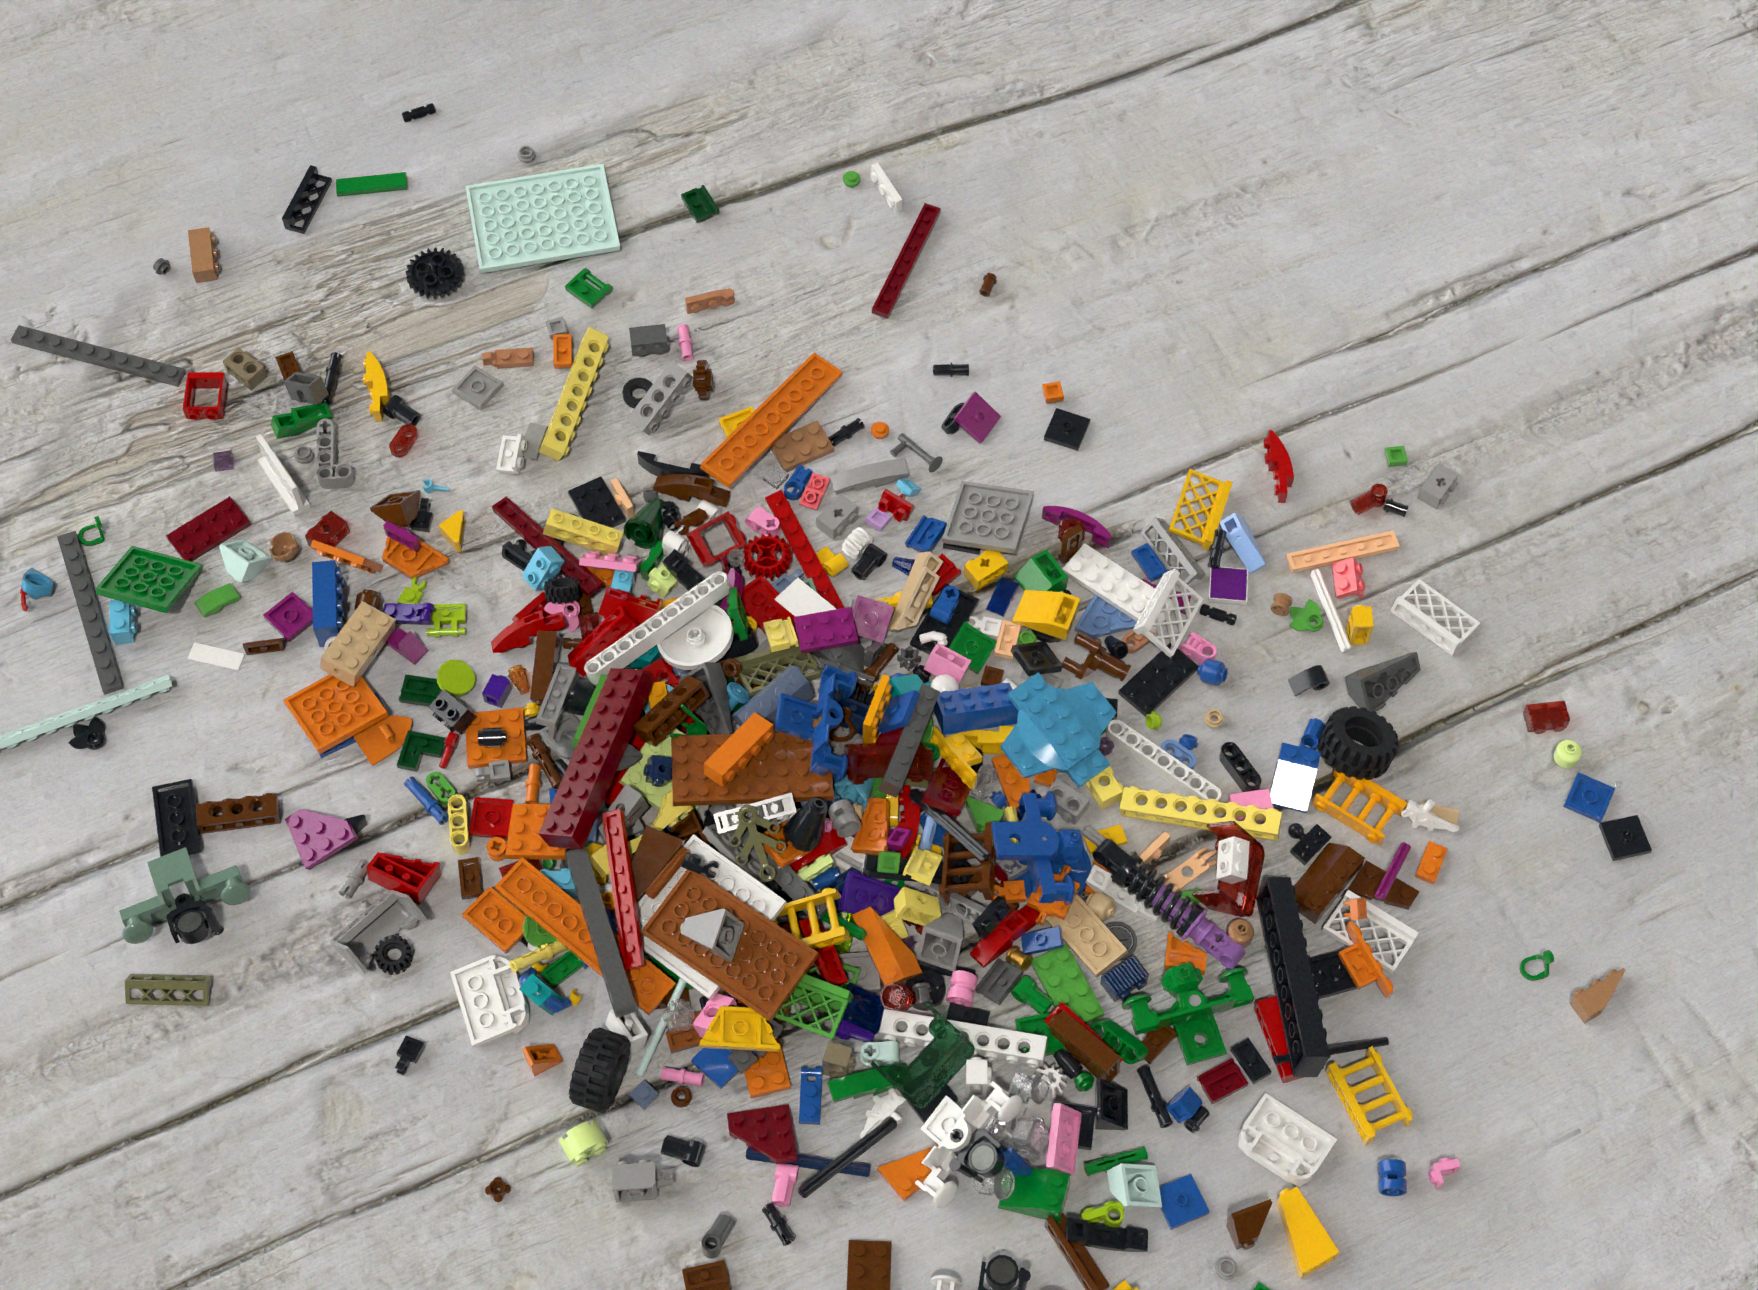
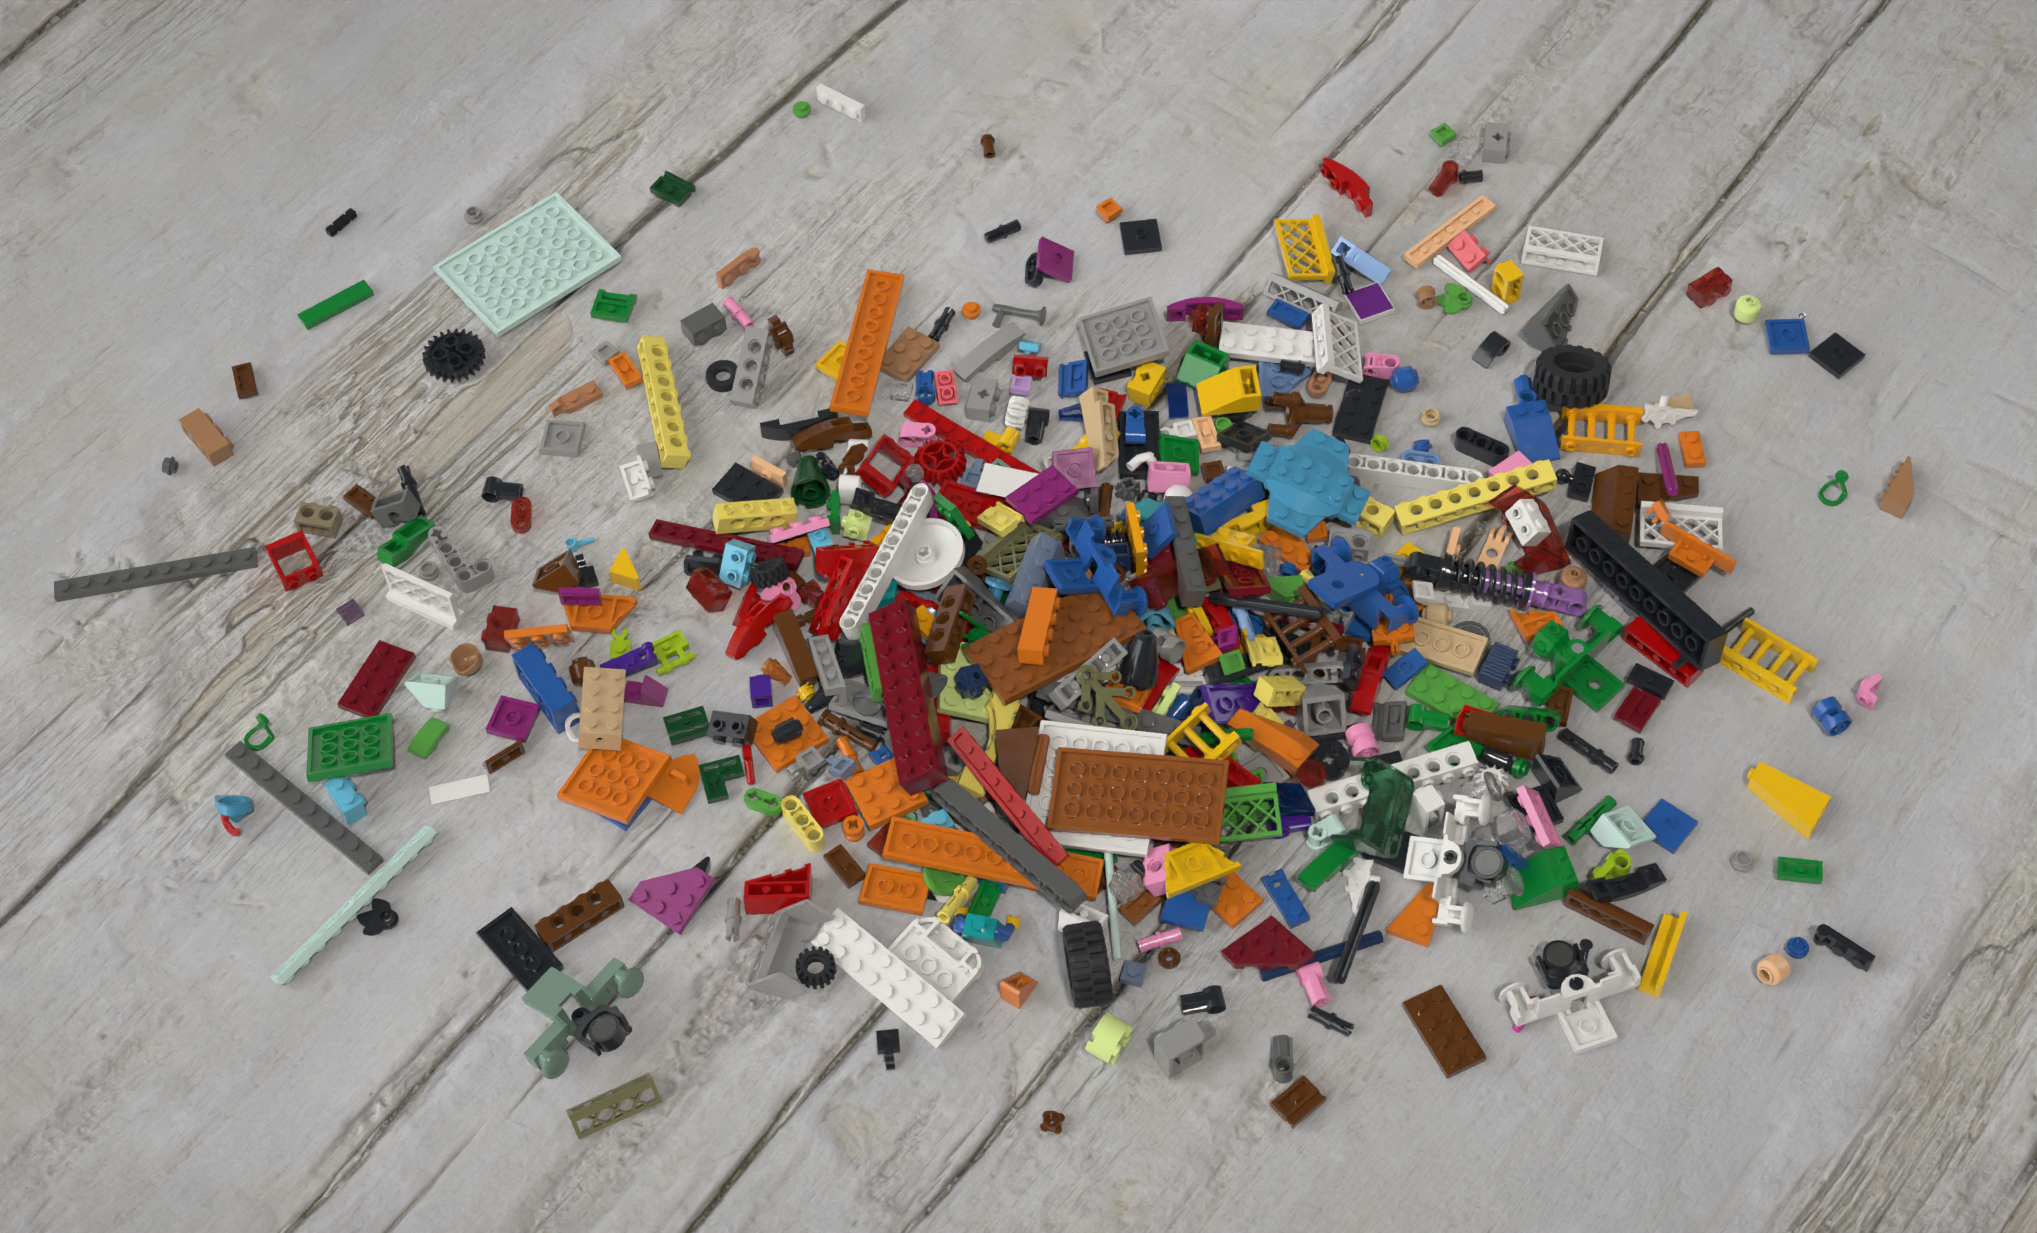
camera: 25 degrees left, 5 degrees down
black fence [282,165,332,234] -> none
yellow slope [363,351,390,422] -> none
blue pin [404,776,449,825] -> none
lime tile [436,659,475,697] -> none
light grey torso [608,784,649,829] -> none
light grey slope [680,909,744,963] -> none
black plate [681,854,719,878] -> none
dark tan brick [822,1041,855,1078] -> none
dark red plate [872,203,941,318] -> none
dark grey bush [912,983,933,1009] -> none
orange plate [991,880,1026,903] -> none
pearl gold bush [1006,946,1033,972] -> none
black cone [1104,635,1128,659] -> none
blue panel [1166,1086,1202,1123] -> none
black axle [1200,604,1237,625] -> none
reddish brown slope [1226,1199,1272,1250] -> none
white plate [1238,1093,1337,1186] -> none
none -> reddish brown plate [232,362,258,400]
none -> clear red brick [686,567,733,613]
none -> white plate [810,907,967,1049]
none -> sand blue plate [824,755,859,781]
none -> black pin [1280,359,1305,376]

